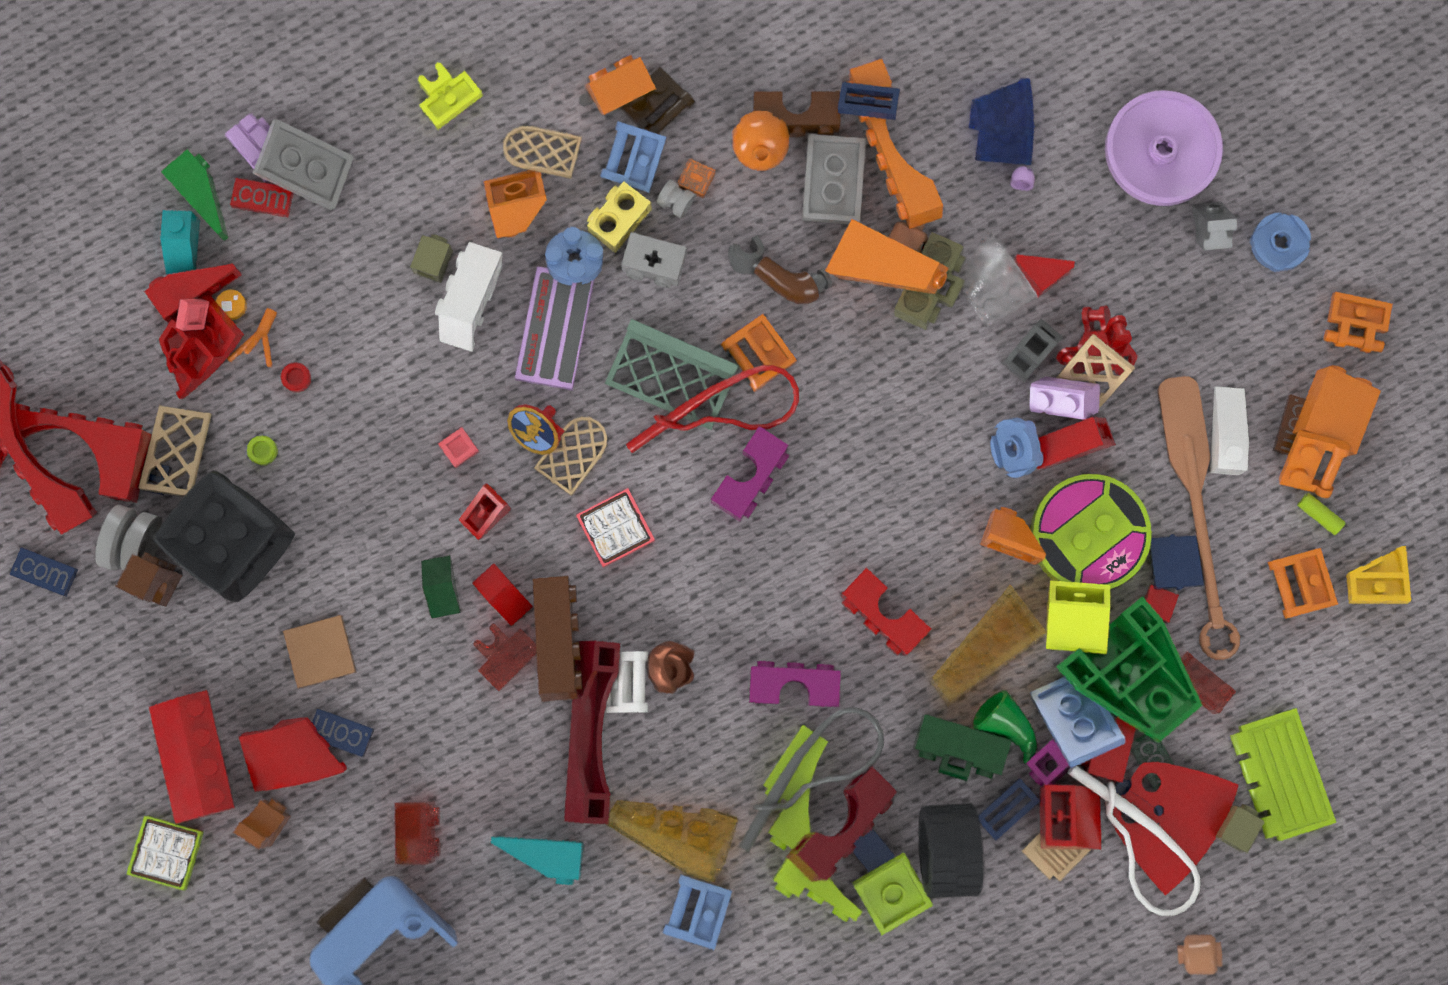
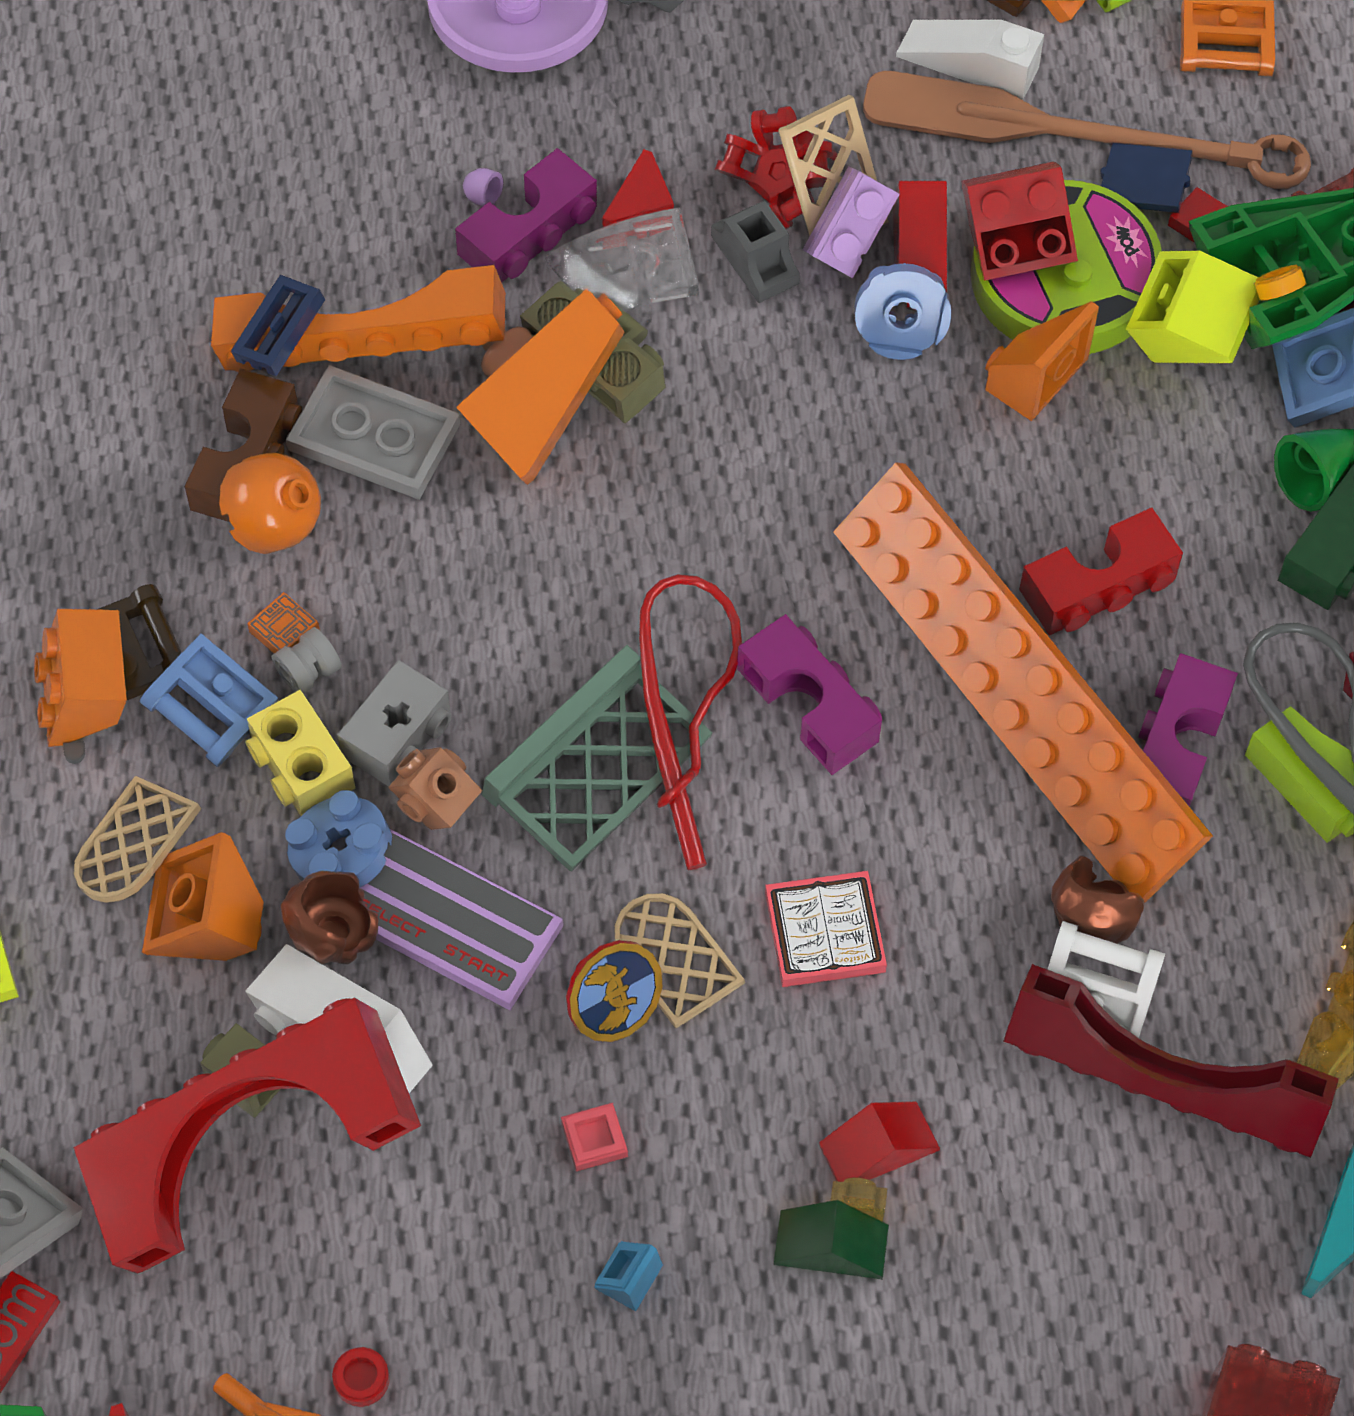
camera: 70 degrees left, 20 degrees down
red slope [459,483,511,540] -> none
clear red plate [473,623,537,692] -> none
reddish brown brick [533,576,583,702] -> none
orange plate [720,314,797,392] -> none
piece [728,235,832,304] -> none
clear yellow wedge [931,585,1046,707] -> none
clear blue slope [968,78,1034,165] -> none
none -> red arch [73,997,421,1274]
none -> copper hair [281,871,378,965]
none -> nougat brick [388,747,483,830]
none -> magenta arch [455,148,597,282]
none -> dark azure slope [594,1241,663,1311]
none -> clear yellow plate [830,1178,888,1222]
none -> orange plate [833,462,1213,903]
none -> red slope [961,161,1078,281]
none -> light orange tile [1254,265,1306,301]

